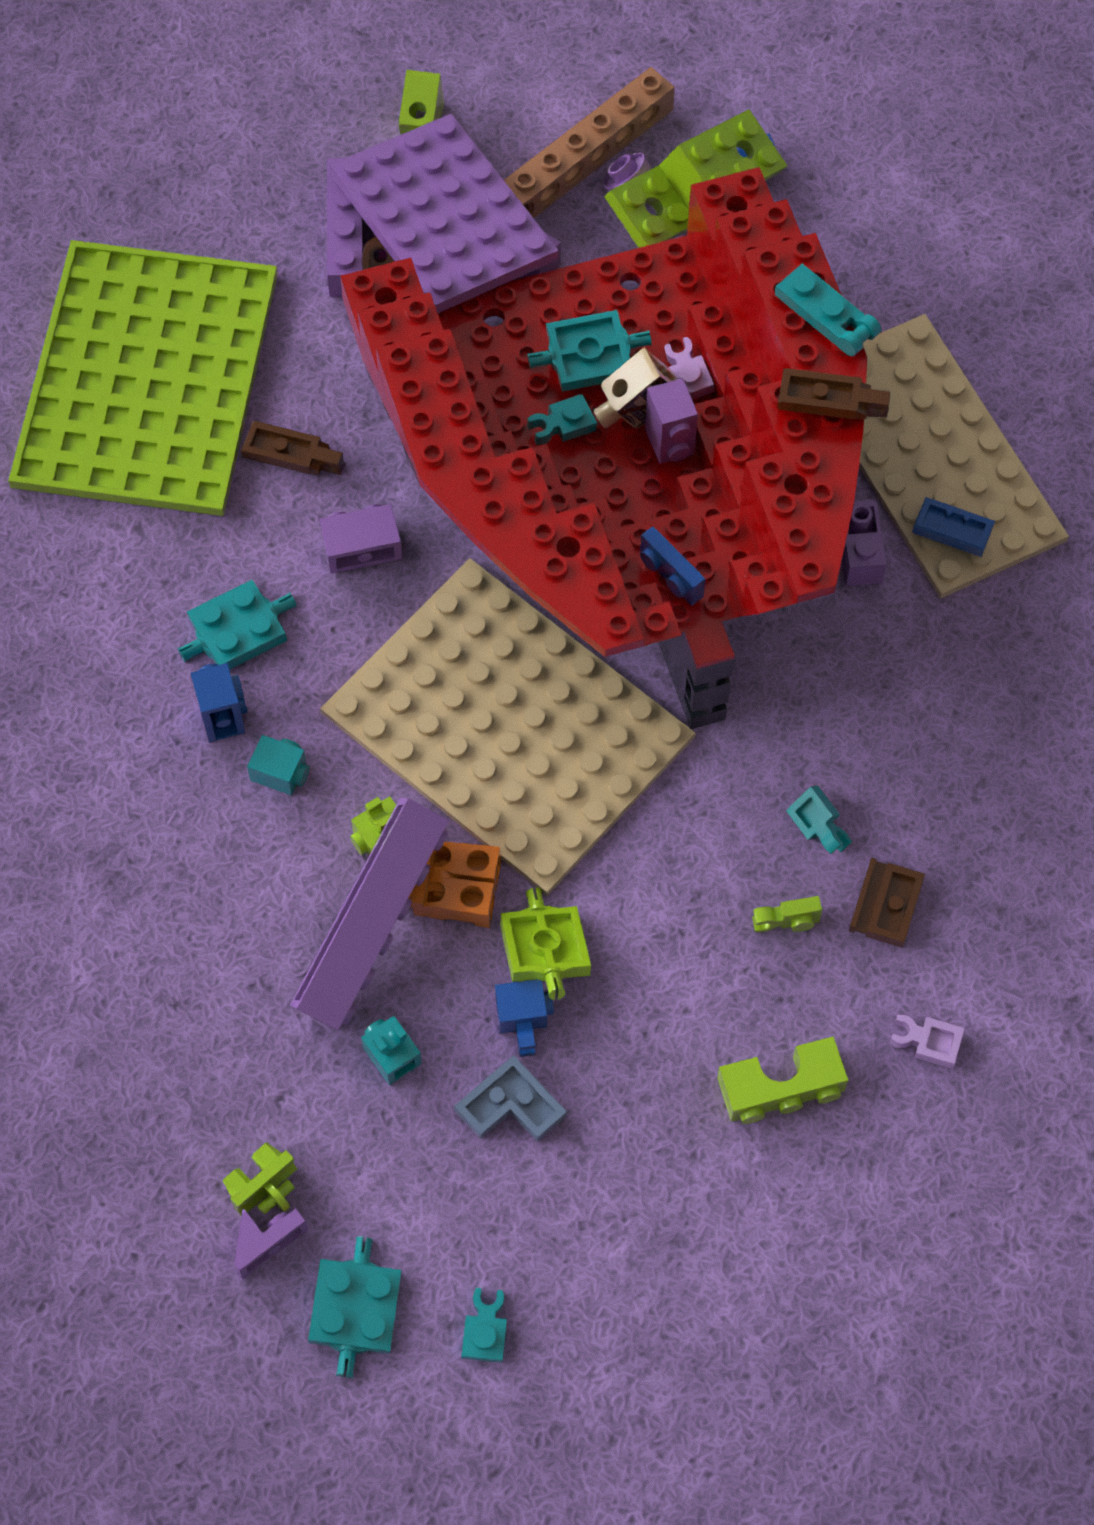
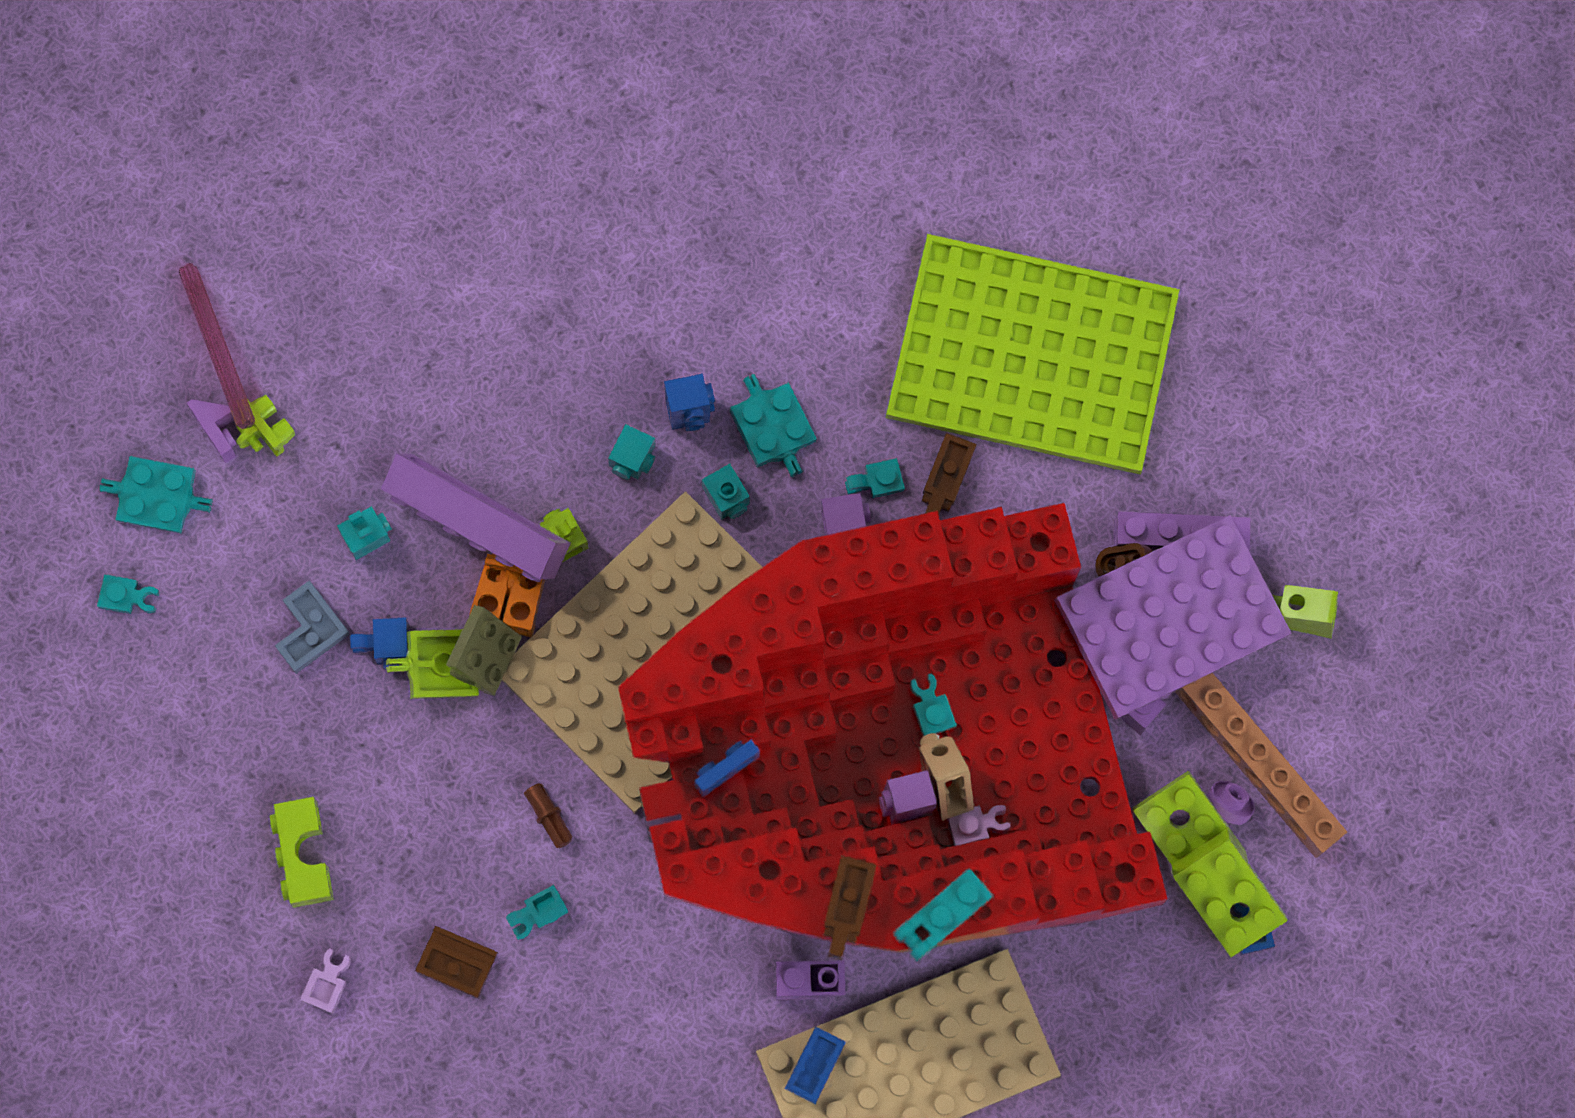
camera: 90 degrees right, 10 degrees up
teal plate [527,310,652,391] -> none
lime plate [752,896,822,932] -> none
none -> clear pink axle [179,263,255,429]
none -> olive plate [446,605,522,696]
none -> copper axle [524,783,572,848]
none -> teal brick [702,464,750,520]
none -> teal plate [845,458,905,499]

